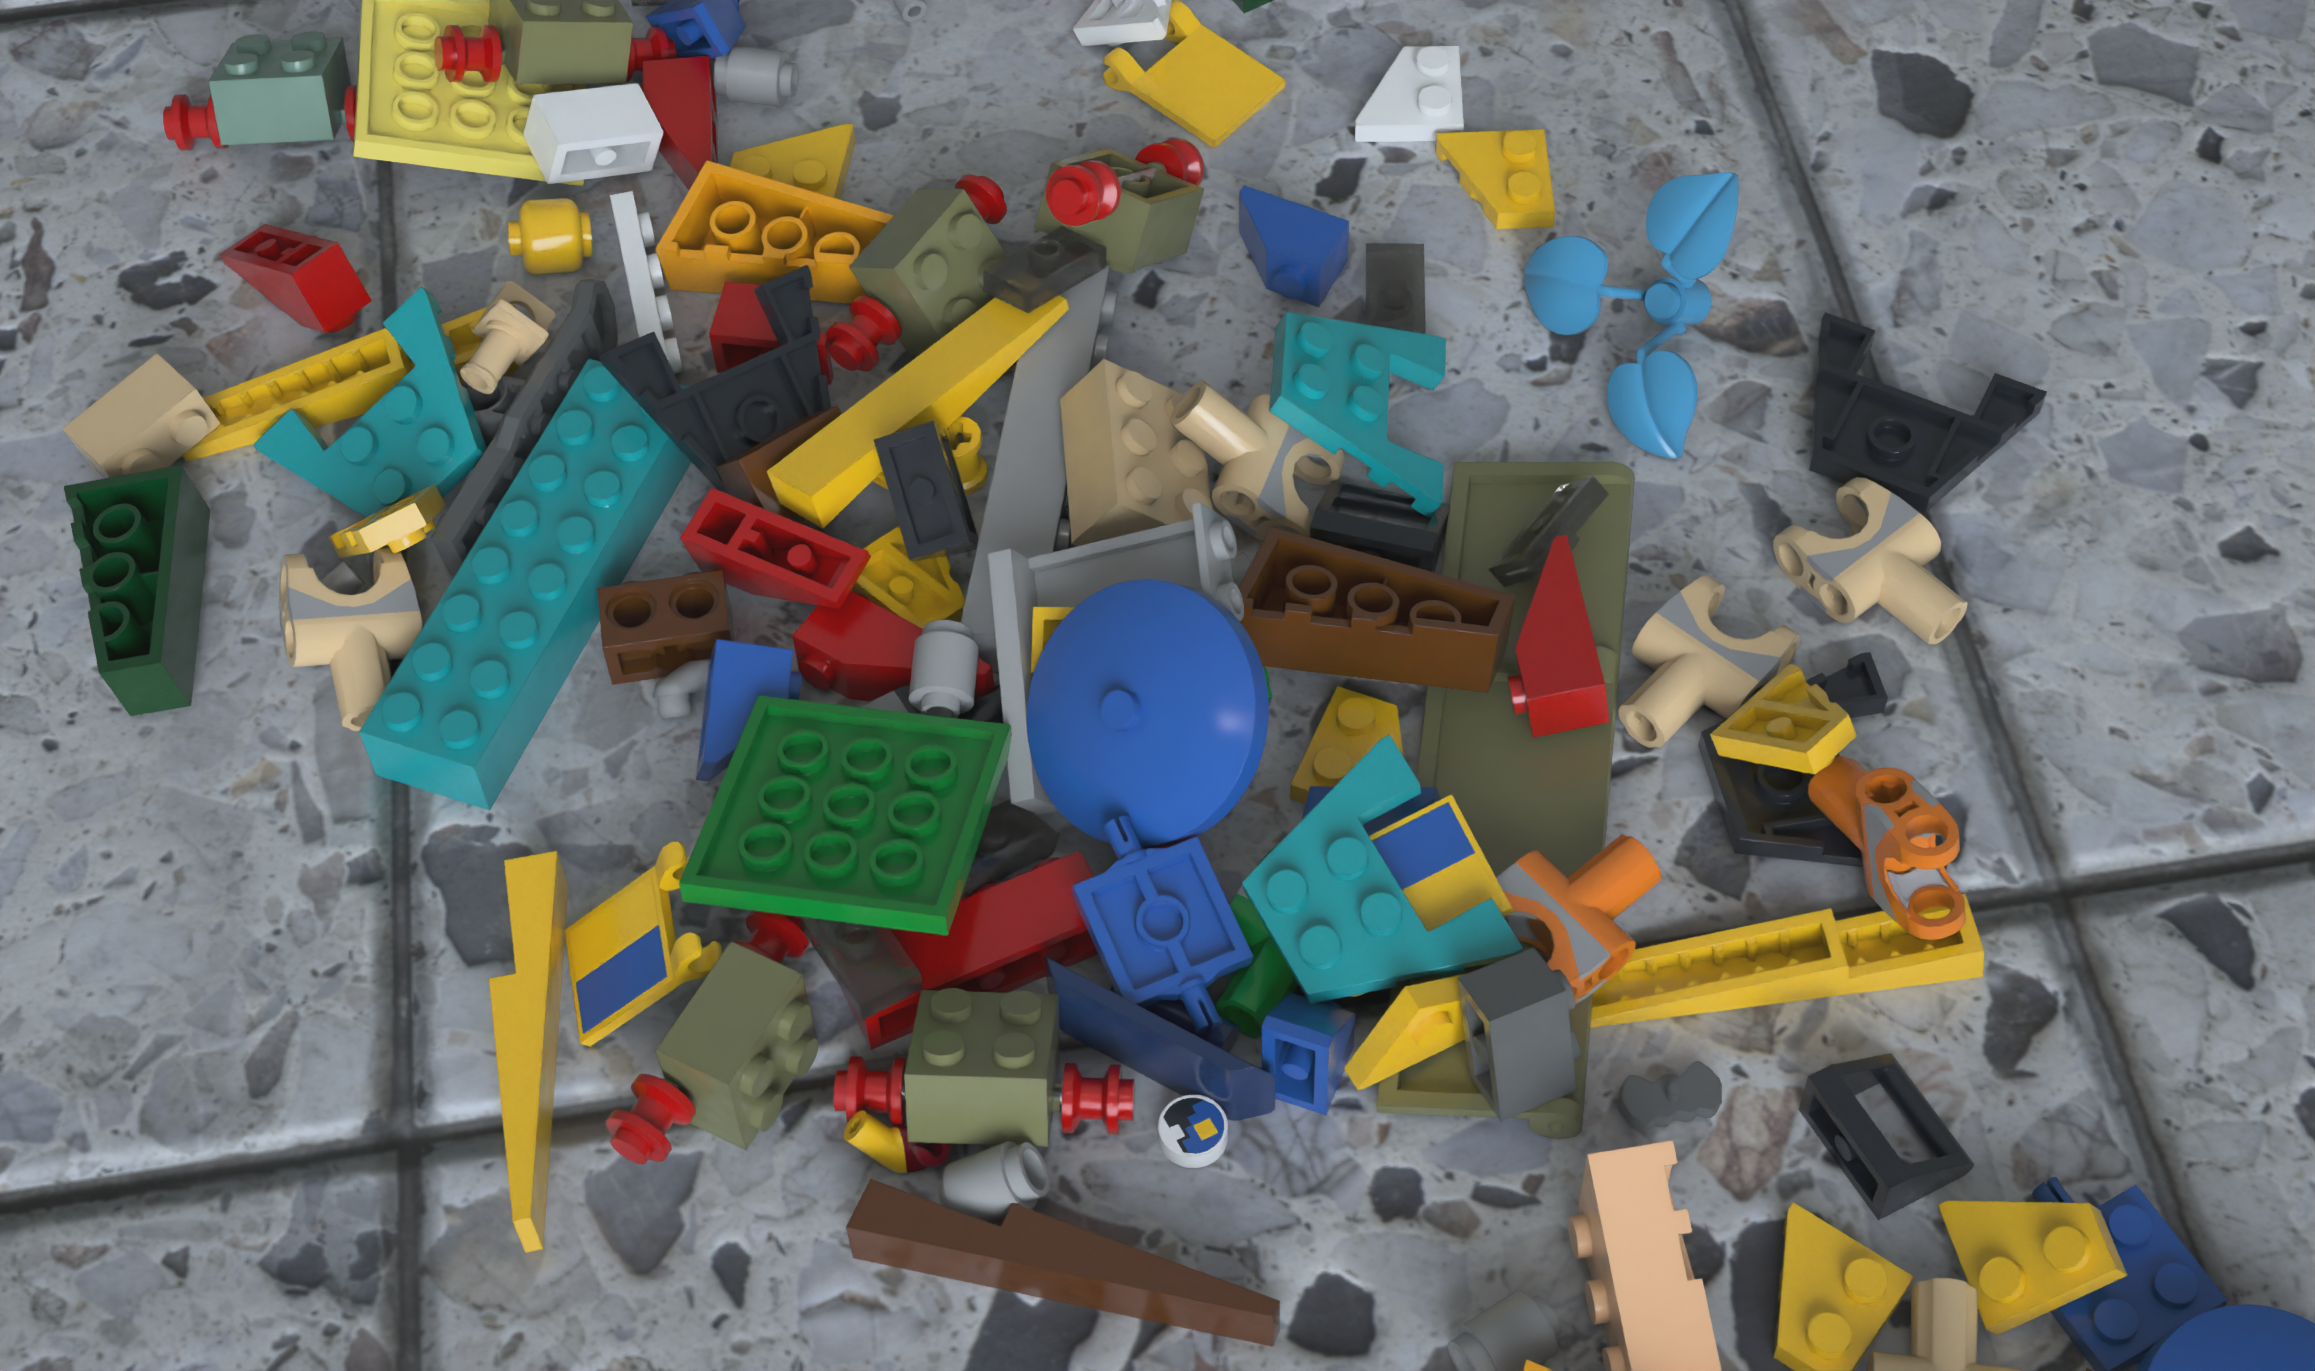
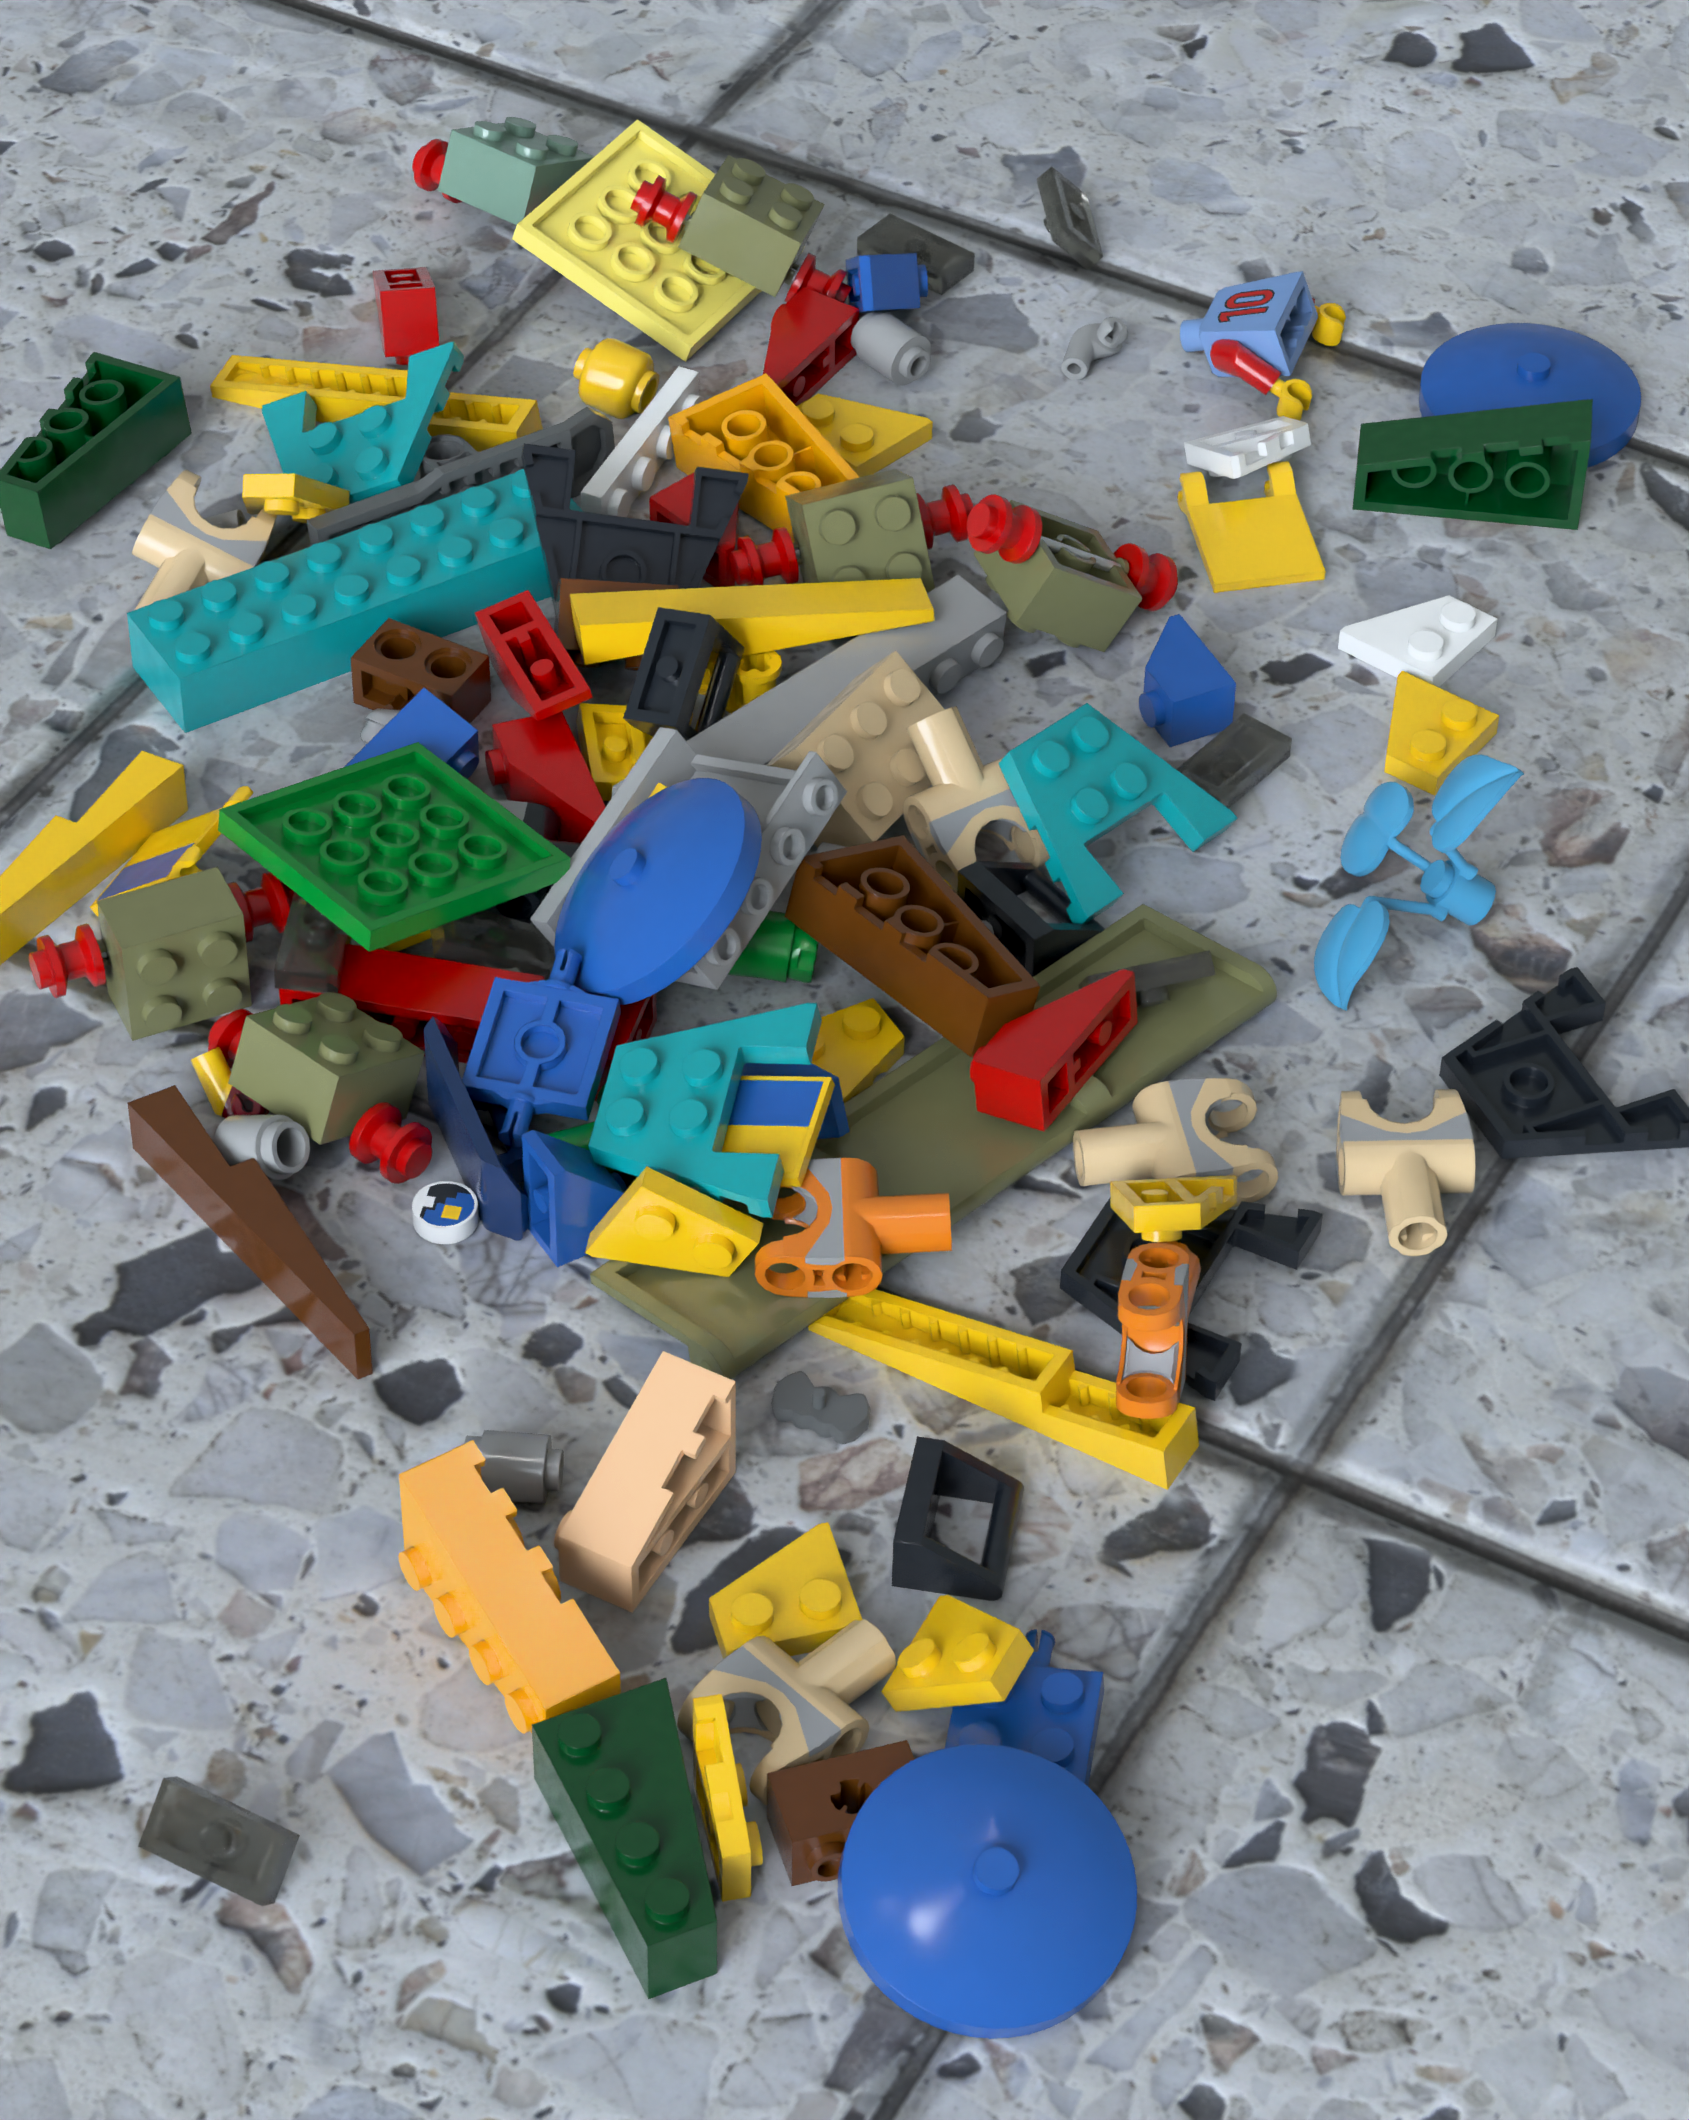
camera: 35 degrees right, 10 degrees down
tan brick [62,353,221,479] -> none
tan bracket [460,281,556,394] -> none
white brick [523,83,664,184] -> none
light grey brick [909,620,979,718] -> none
clear smoke plate [983,226,1107,313] -> none
dark grey brick [1457,947,1580,1122] -> none

